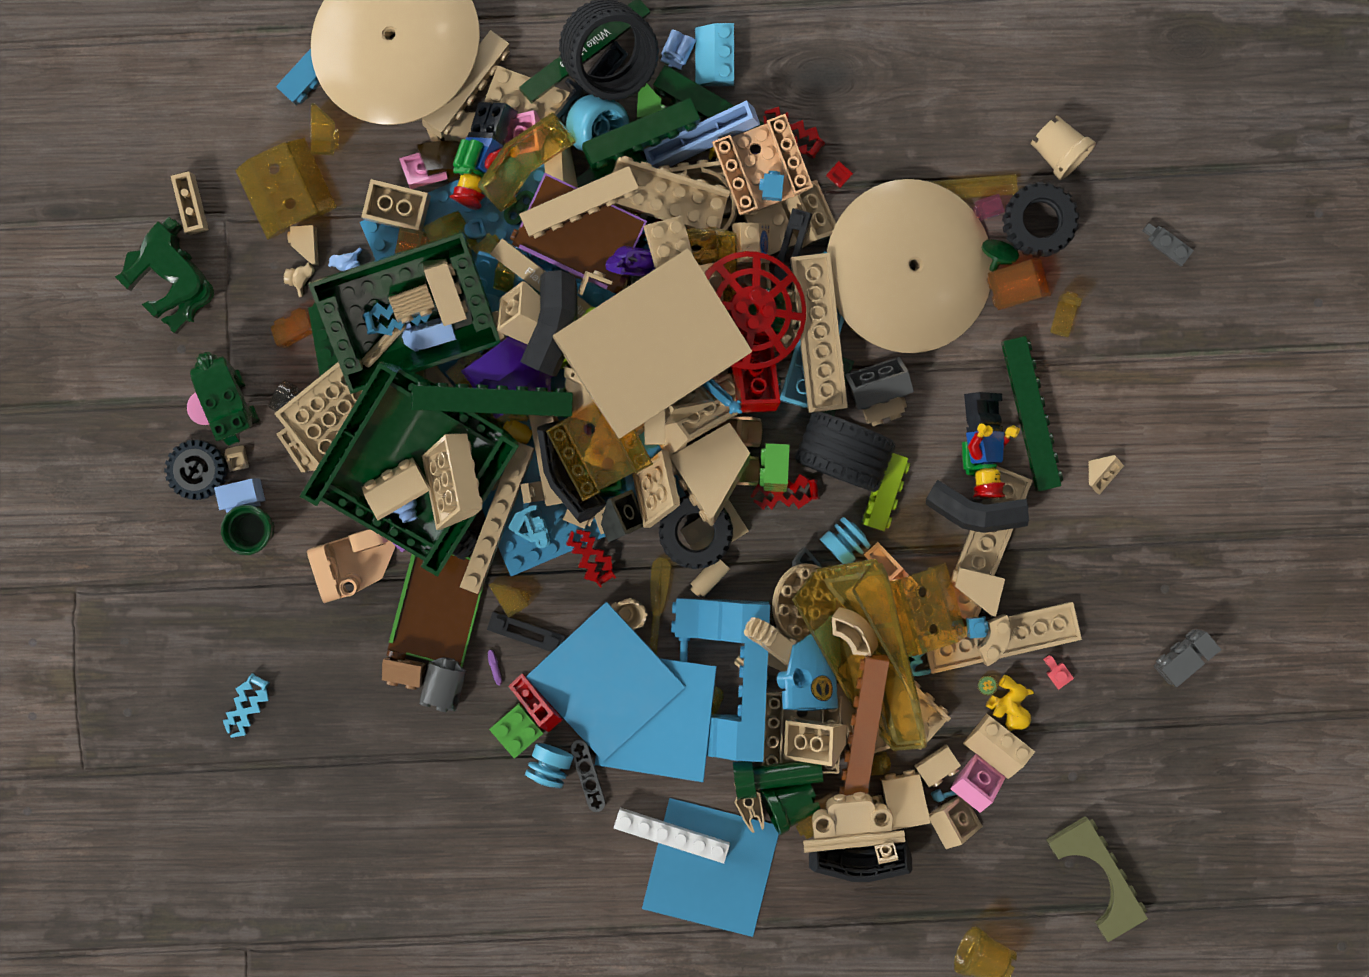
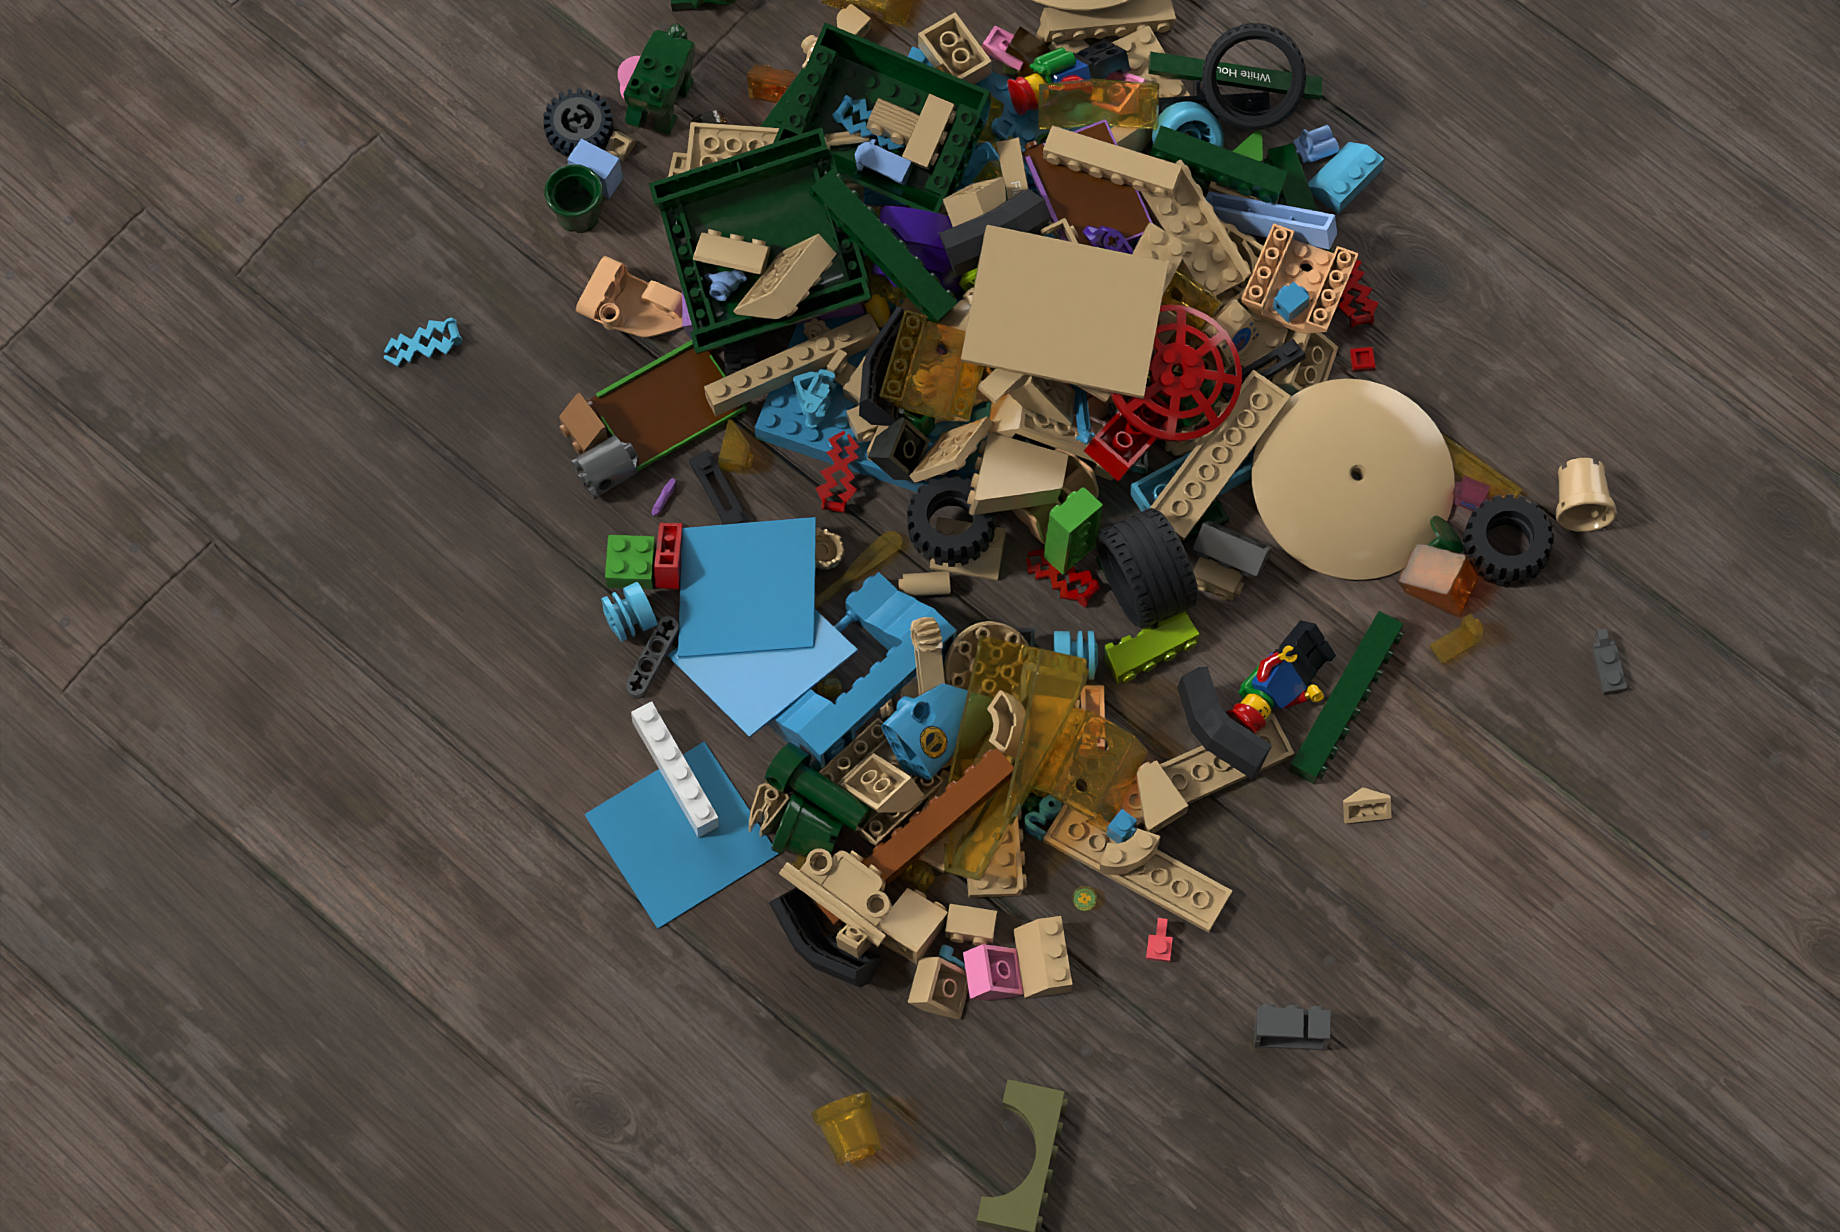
camera: 45 degrees right, 20 degrees down
yellow animal [986,675,1034,731] -> none

